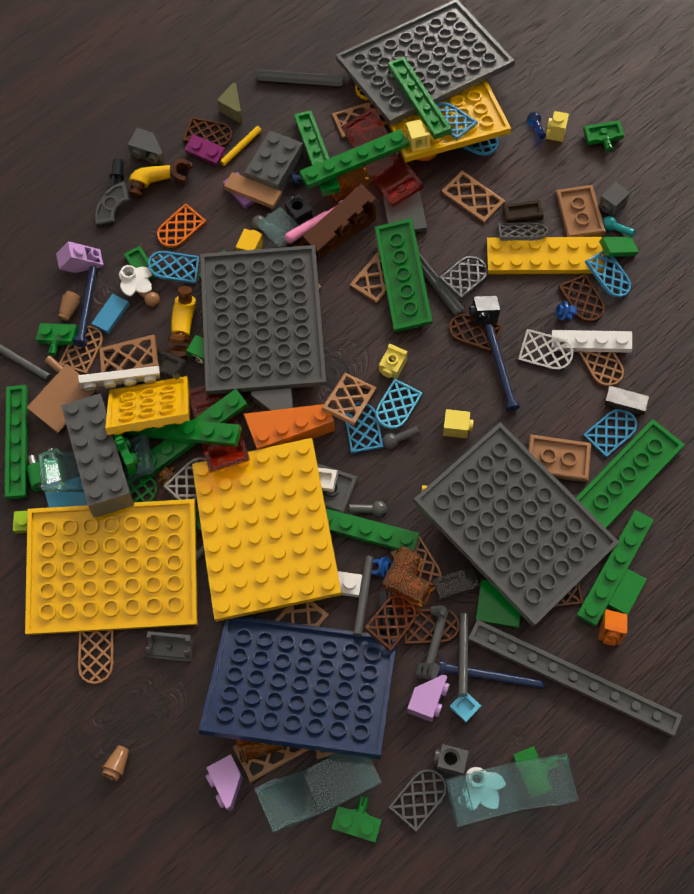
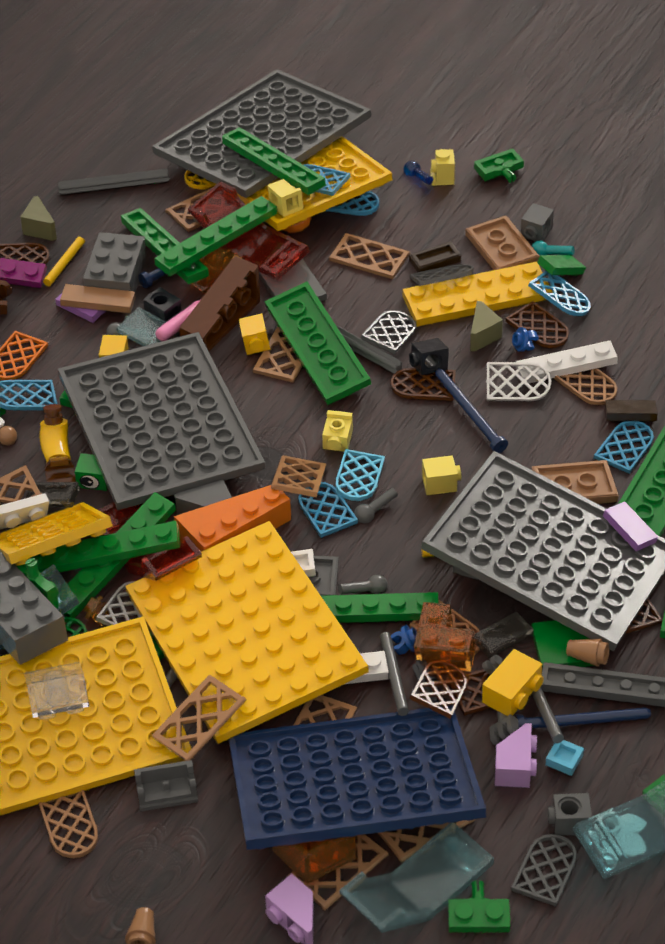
camera: 20 degrees left, 20 degrees down
none -> clear slope [24,662,90,720]
none -> medium nougat window [152,674,246,761]
none -> yellow brick [239,314,271,355]
none -> olive slope [470,301,503,351]
none -> yellow brick [482,649,544,716]
none -> medium nougat cone [566,639,610,666]
none -> tile [603,501,658,551]

